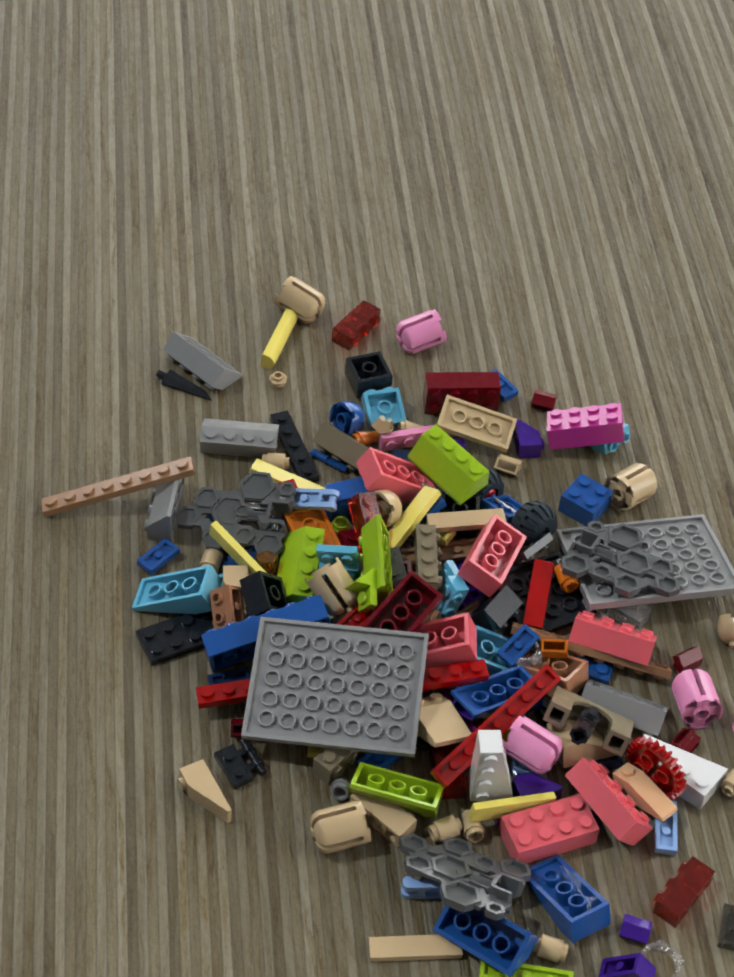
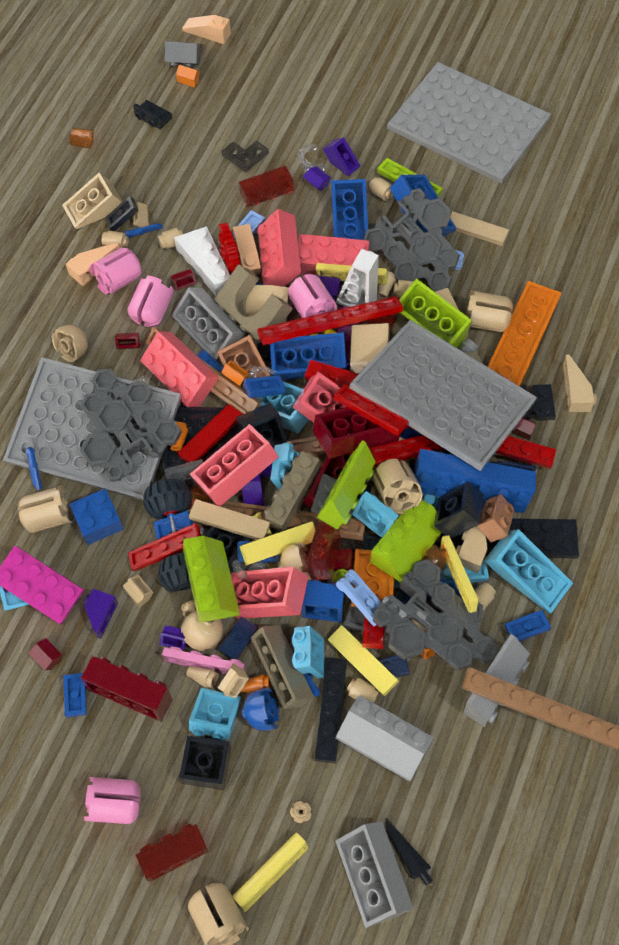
camera: 145 degrees left, 15 degrees up
lime slope [345,568,377,614] -> none
tan plate [437,395,517,453] -> none
black piece [569,706,601,745] -> none
none -> blue piece [26,447,42,490]
none -> red tile [128,523,201,572]
none -> medium azure plate [292,626,325,679]
none -> red tile [333,384,409,436]
none -> orange plate [488,281,562,387]

